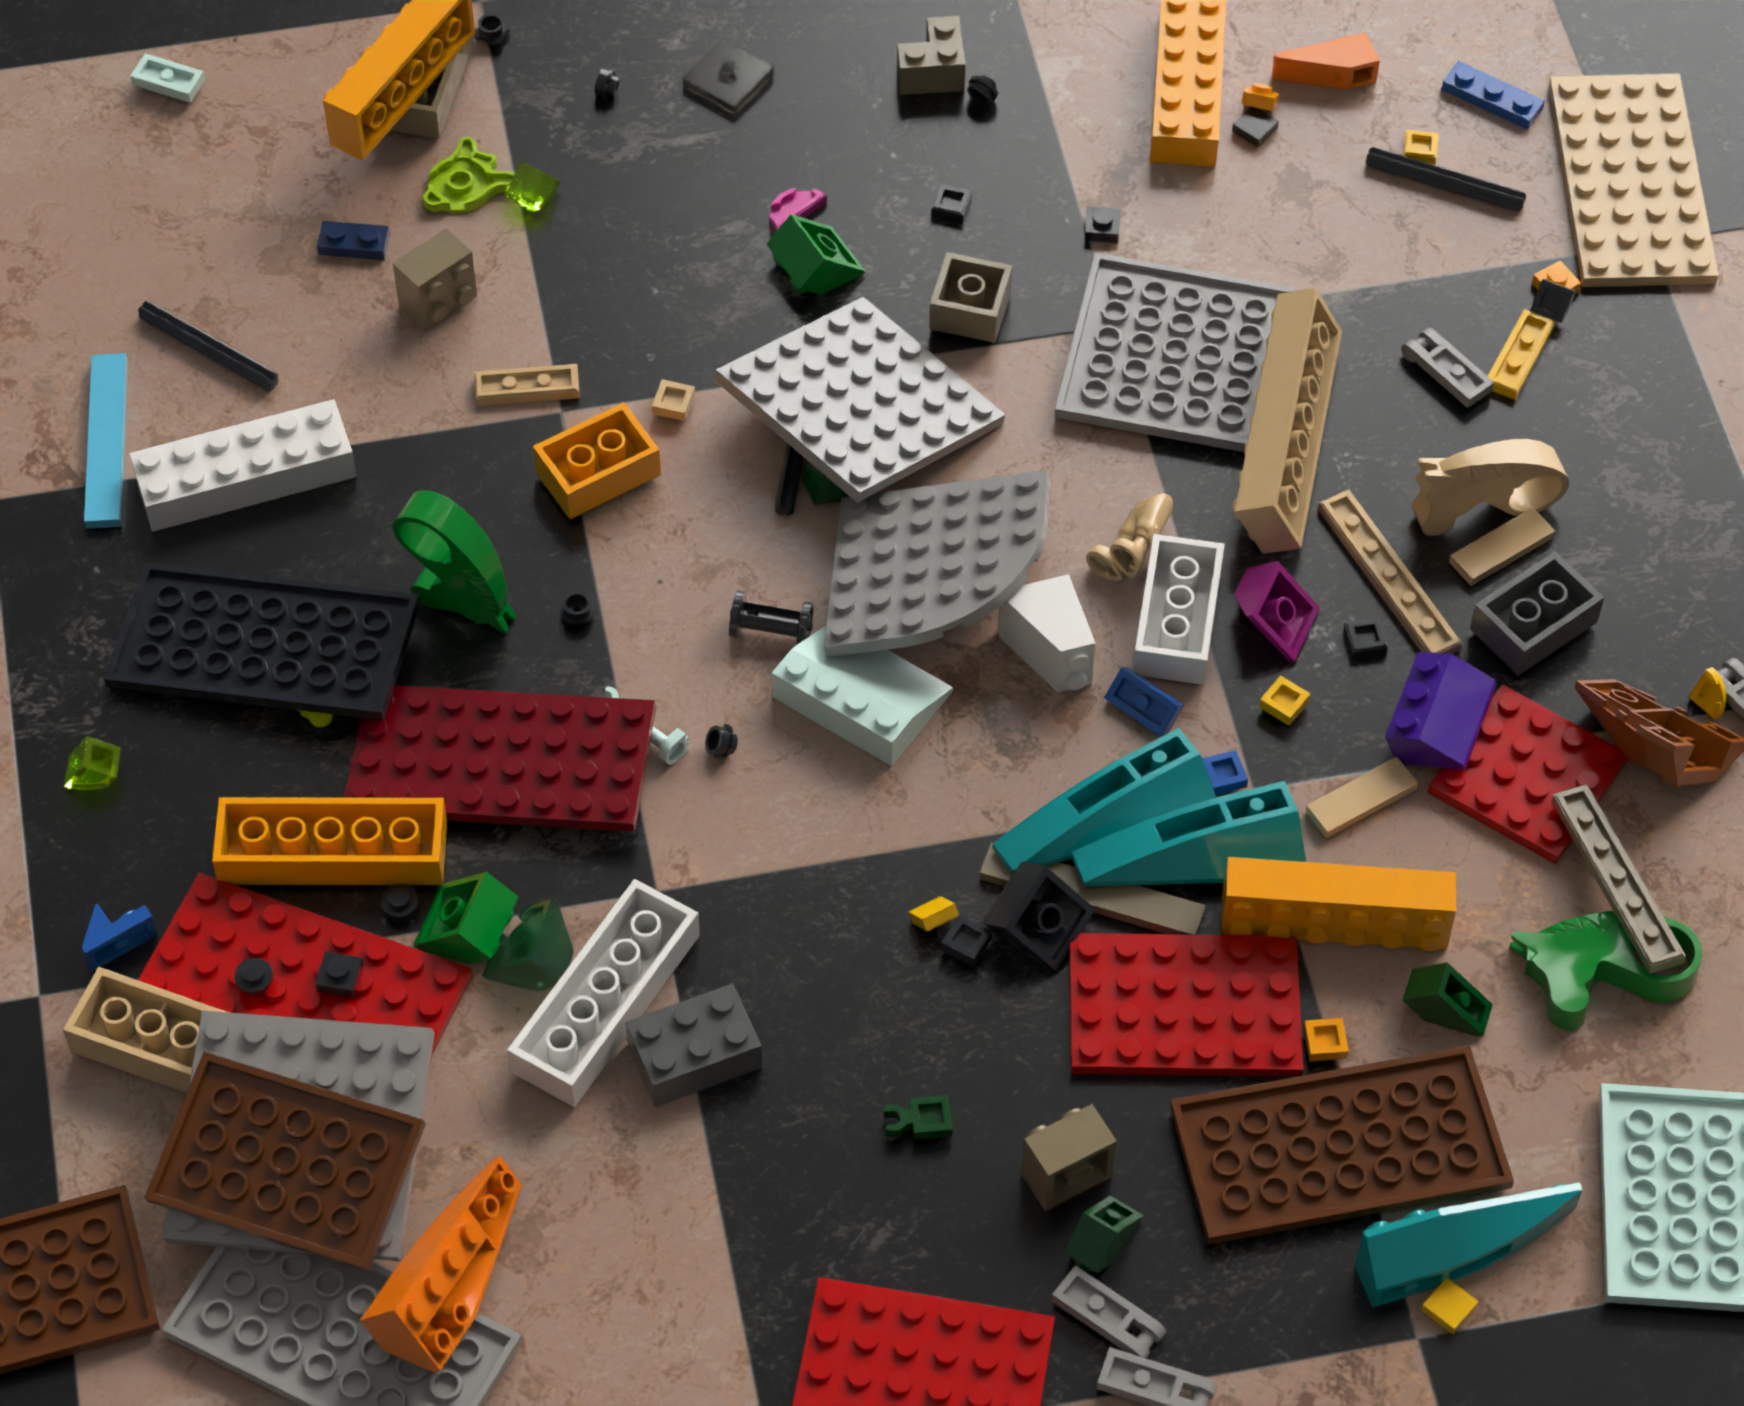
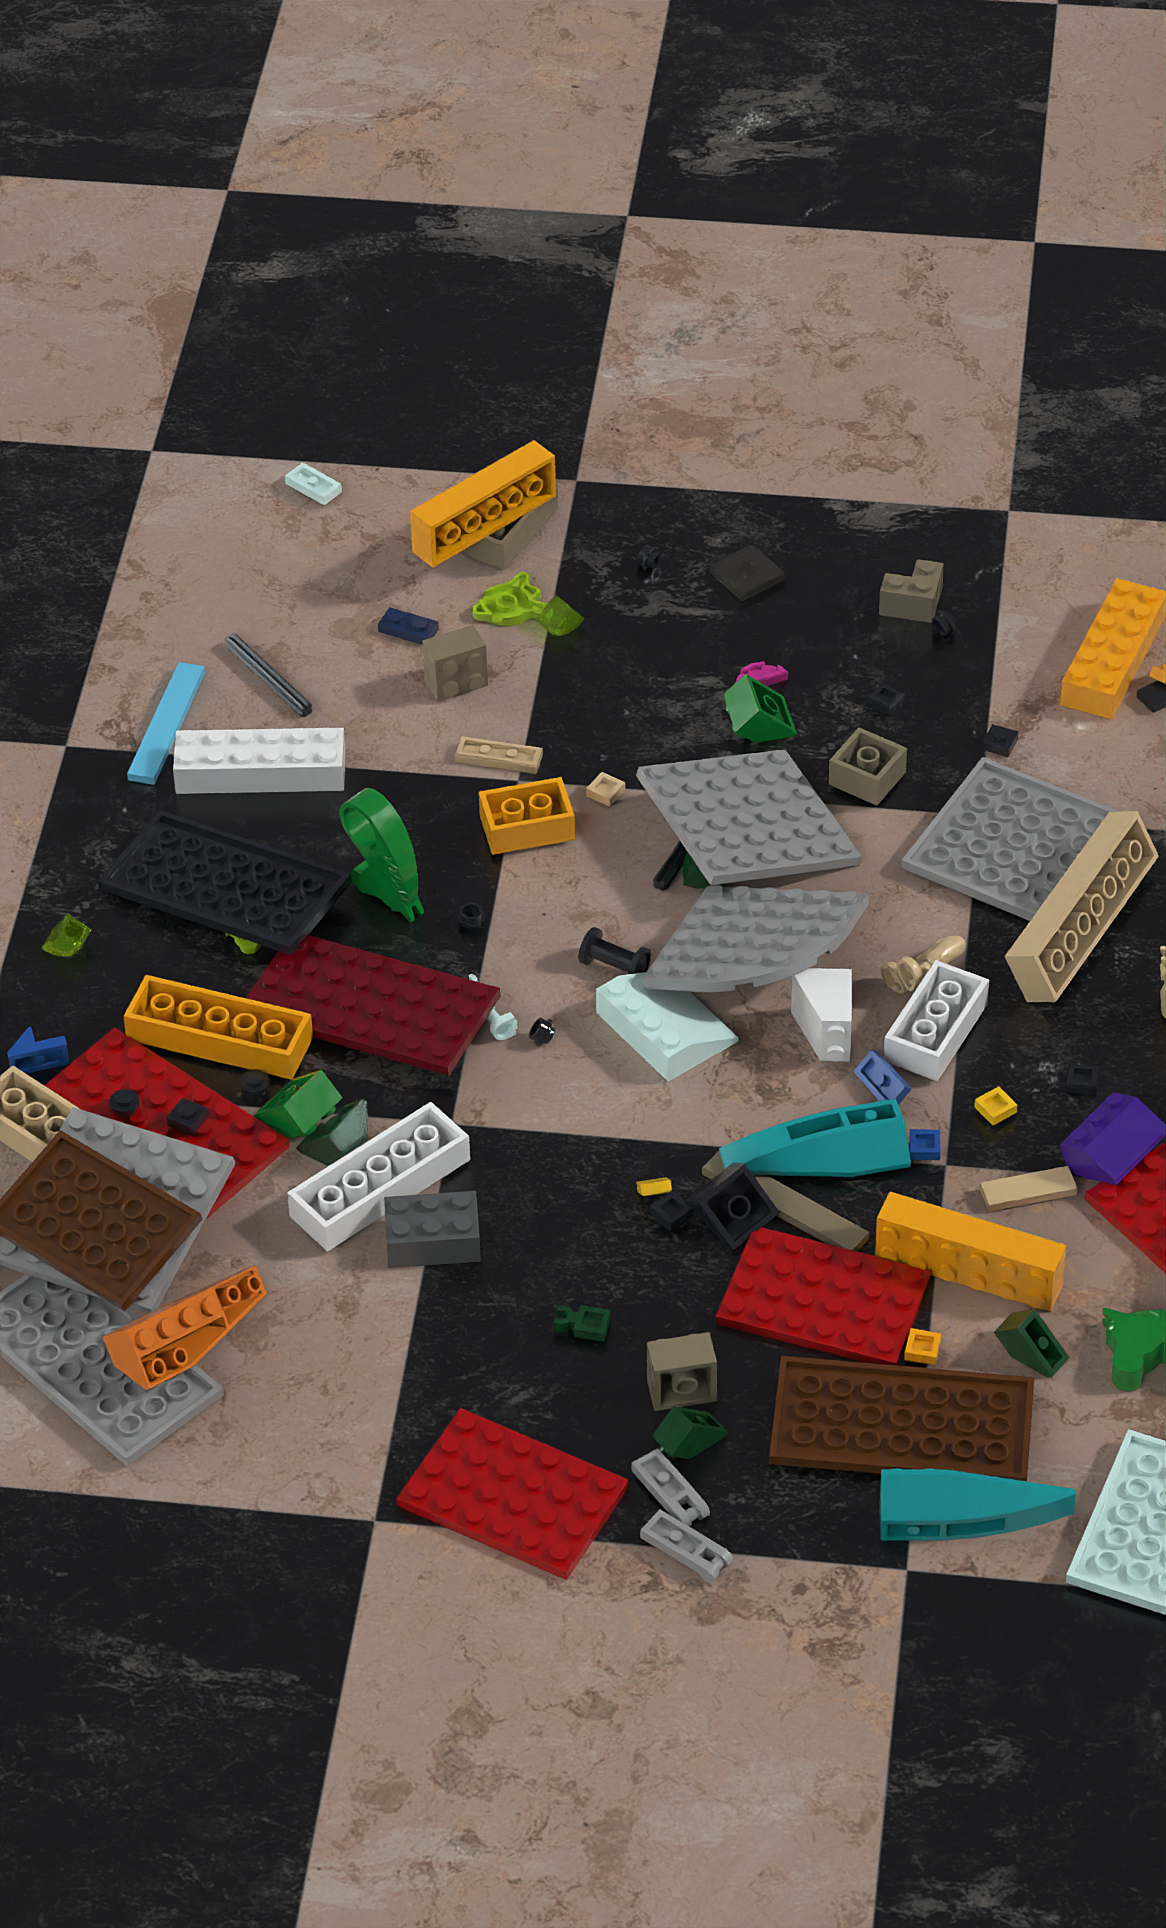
camera: 20 degrees right, 10 degrees down
black plate [473,13,511,46] -> none
teal wedge [1071,781,1306,887] -> none
magenta slope [1234,561,1320,662] -> none
tan tile [1318,489,1462,654] -> none
yellow tile [1421,1278,1479,1335] -> none

